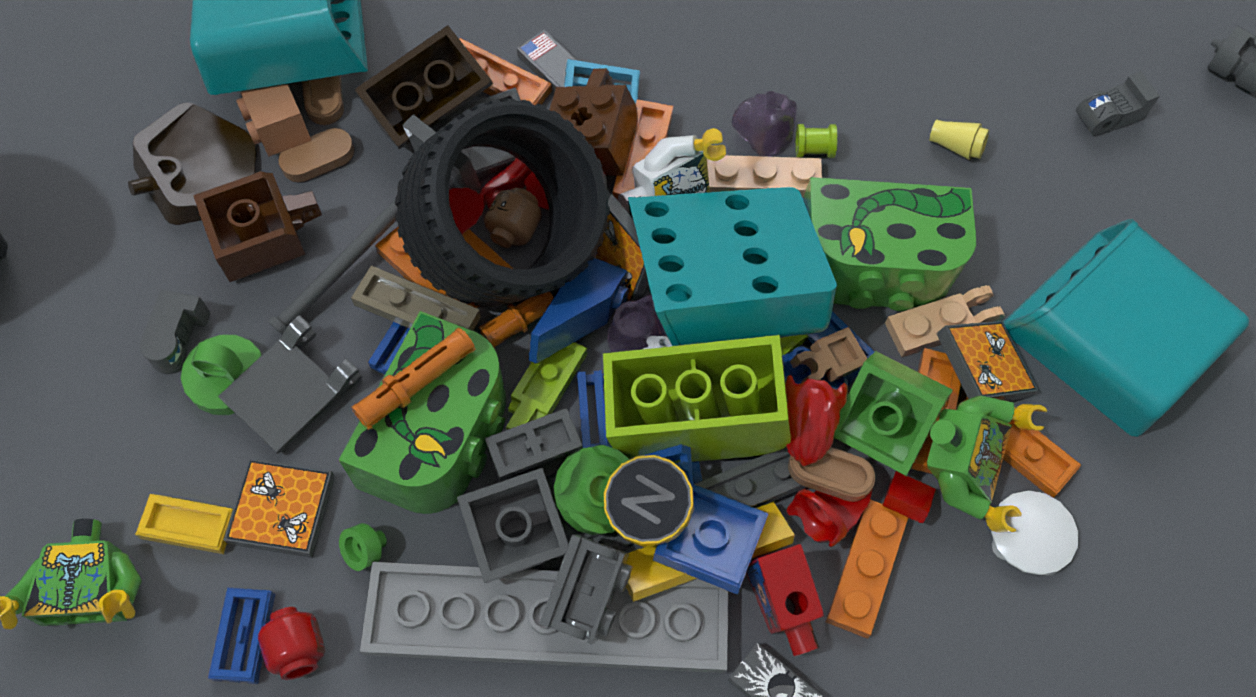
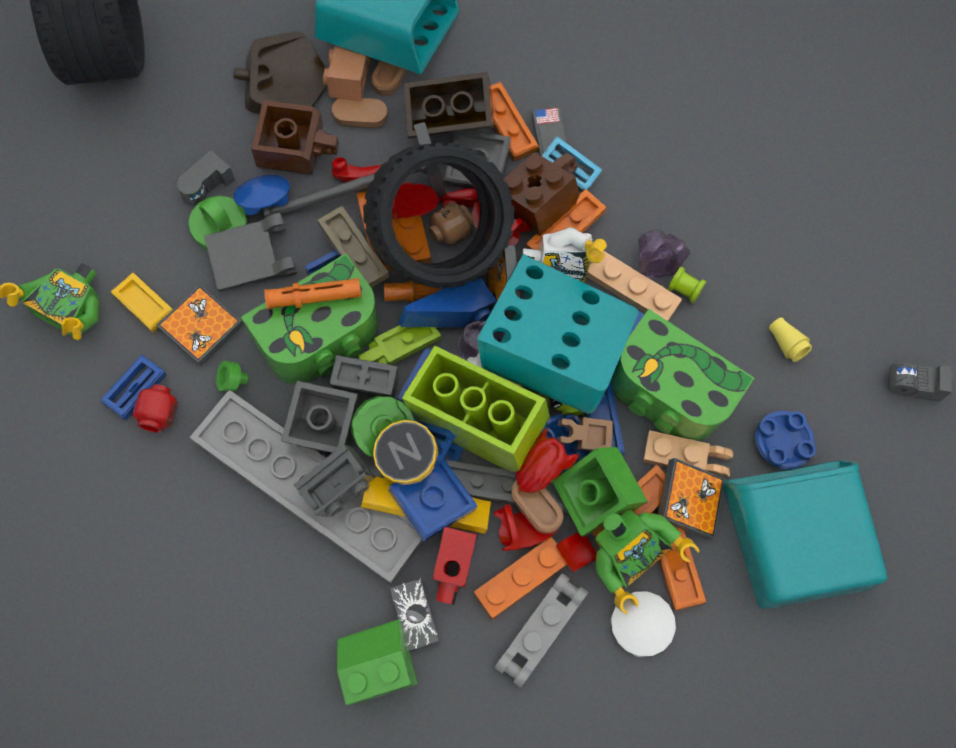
camera: 30 degrees right, 5 degrees up
none -> blue dish [234,174,290,215]
none -> red arm [331,157,381,182]
none -> light grey plate [494,573,589,688]
none -> blue dish [755,411,816,469]

